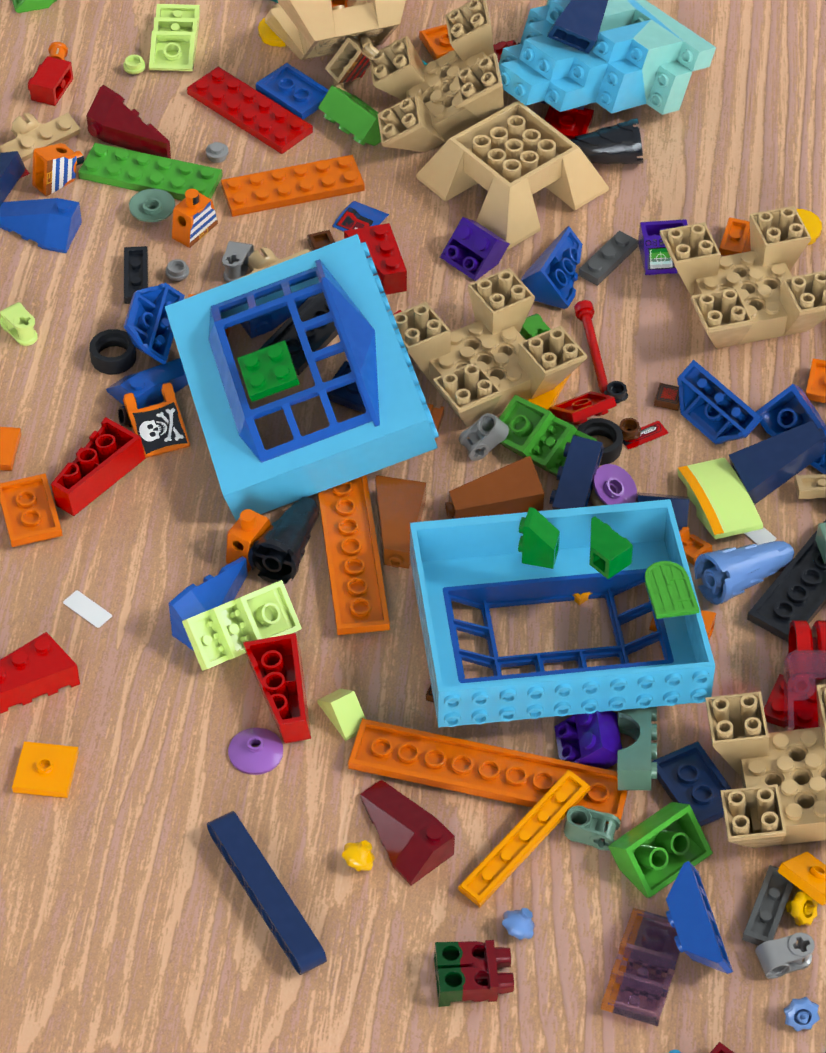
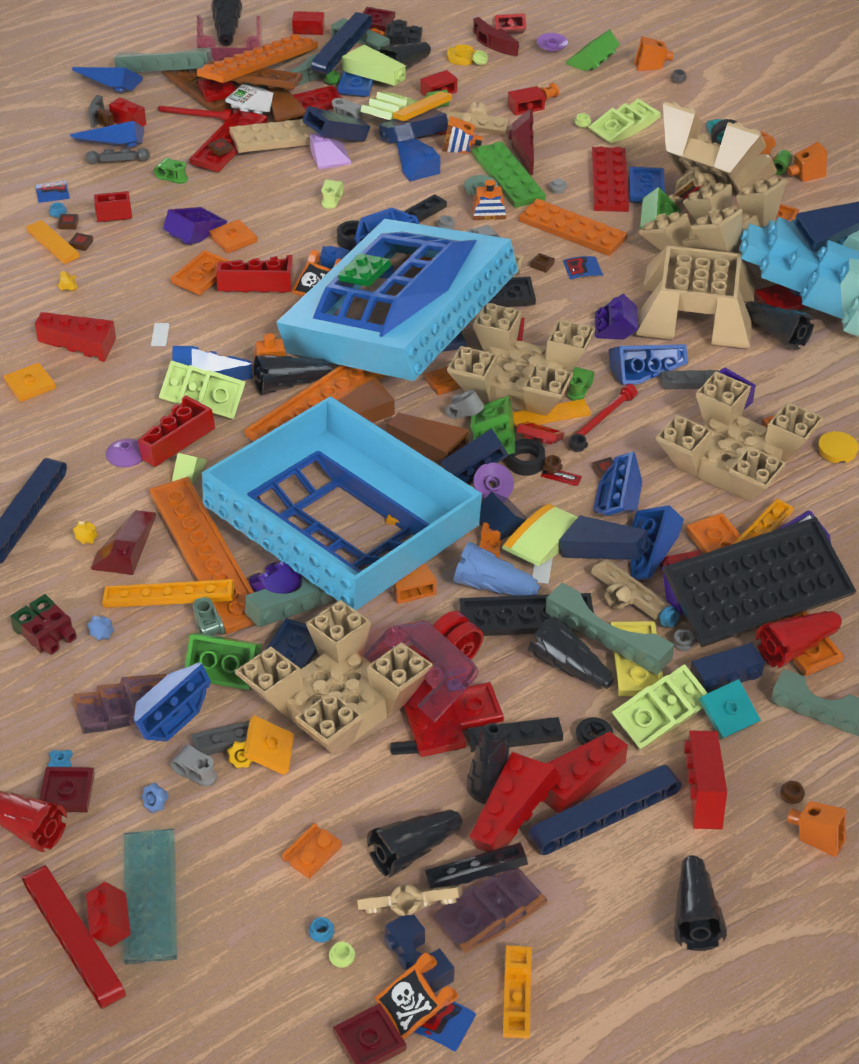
camera: 50 degrees right, 5 degrees down
red wedge [344,223,407,295] -> none
green slope [518,507,560,569] -> none
green slope [589,516,633,579] -> none
bright green window [645,561,700,619] -> none

